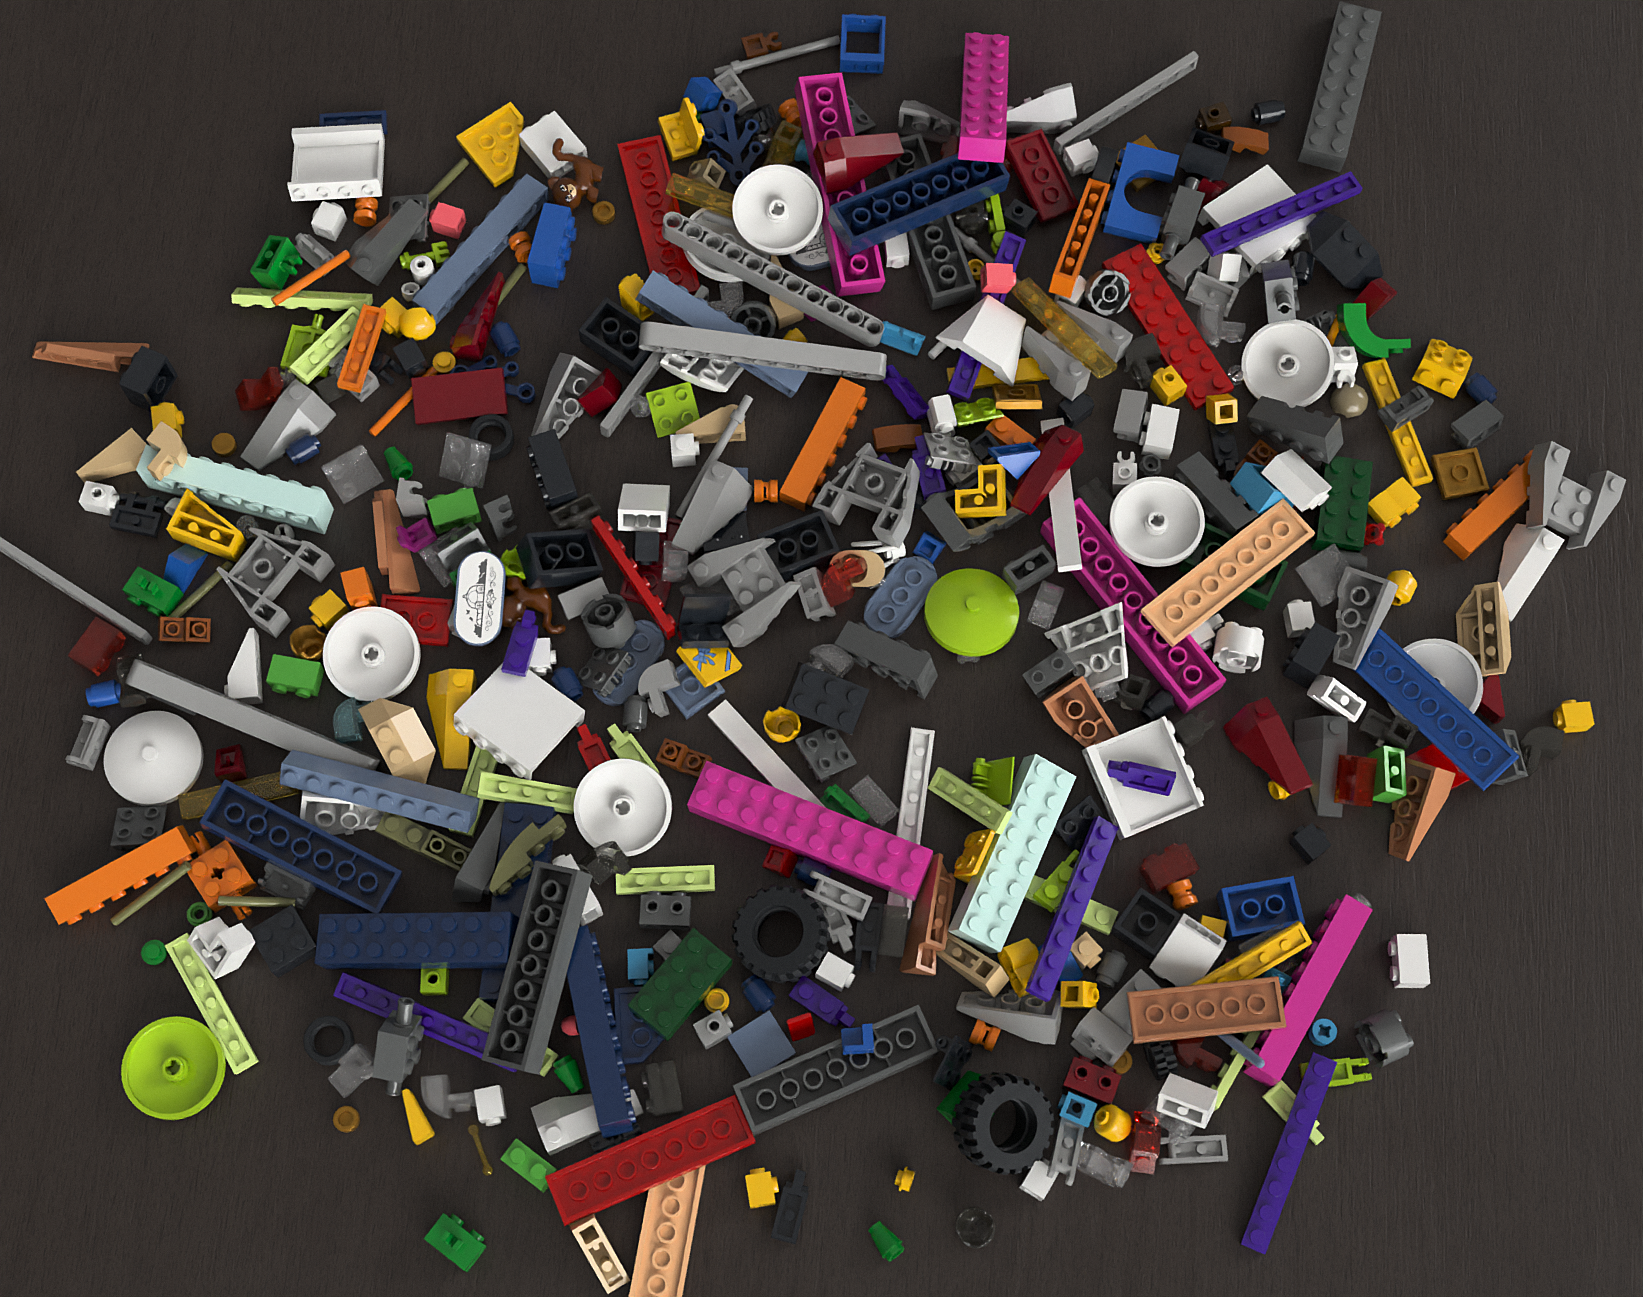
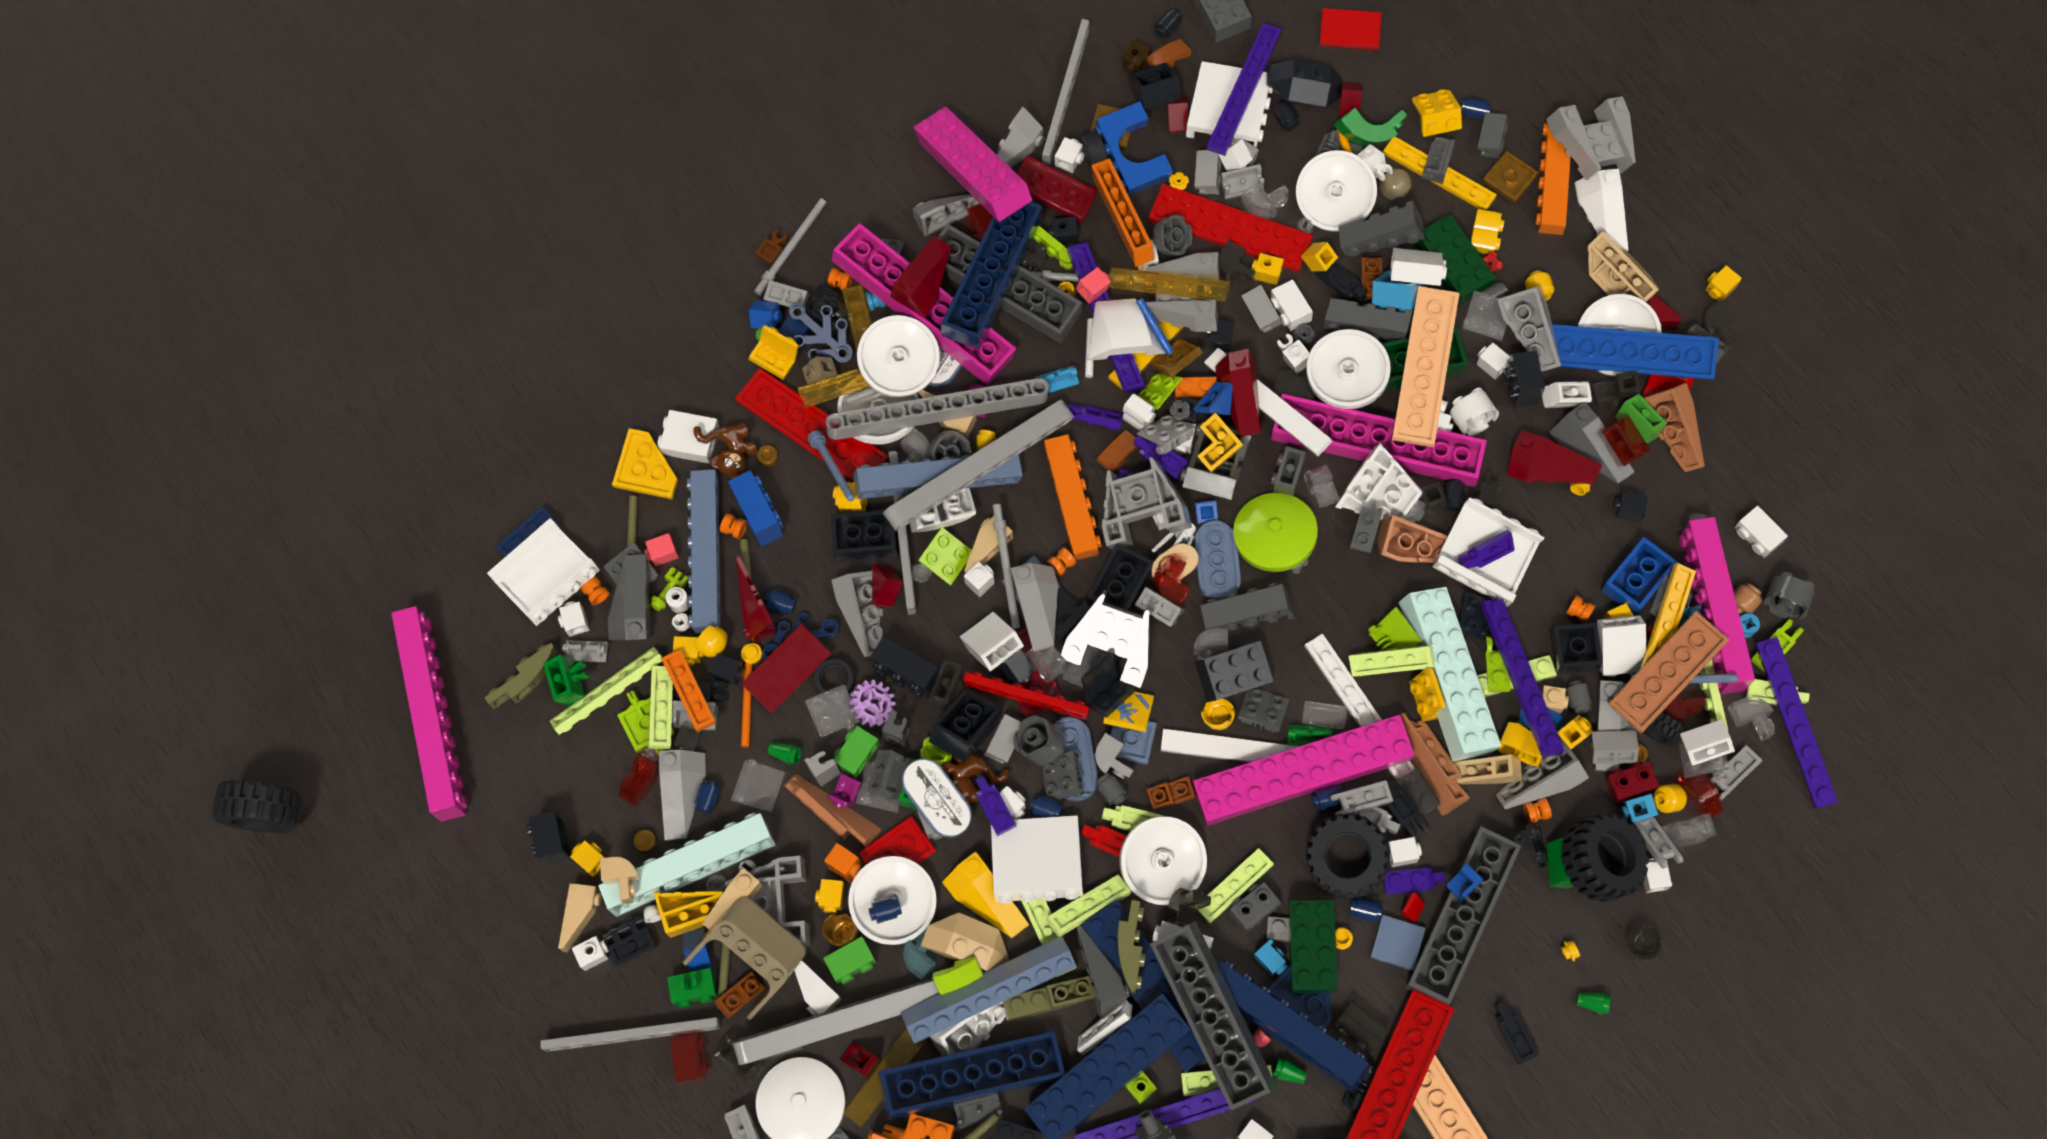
camera: 30 degrees left, 0 degrees up
nougat wedge [32,341,149,372] -> none
blue brick [86,679,125,708] -> none
orange bar [271,250,351,306] -> none
white wedge [531,1089,644,1155] -> none
light grey brick [693,1010,734,1050] -> none
yellow brick [745,1168,779,1209] -> none
red slope [762,845,798,878] -> none
blue window [840,14,886,74] -> none
white brick [883,232,910,268] -> none
clear red brick [1139,843,1200,895] -> none
dark grey brick [1158,177,1205,260] -> none
dark grey brick [1261,260,1300,323] -> none
none -> dark pink brick [391,606,468,822]
none -> olive slope [484,643,558,709]
none -> dark tan windscreen [682,897,806,1020]
none -> tan slope [702,868,762,930]
none -> sand blue piece [808,430,855,501]
none -> lavender gear [849,680,896,727]
none -> dark blue brick [868,897,902,924]
none -> lime slope [933,956,983,995]
none -> white plate [1077,1000,1132,1055]
none -> blue bar [1136,298,1174,355]
none -> dark grey plate [1170,400,1190,420]
none -> red tile [1319,8,1381,50]
none -> clear brick [1727,697,1775,741]
none -> medium nougat head [1734,583,1762,615]

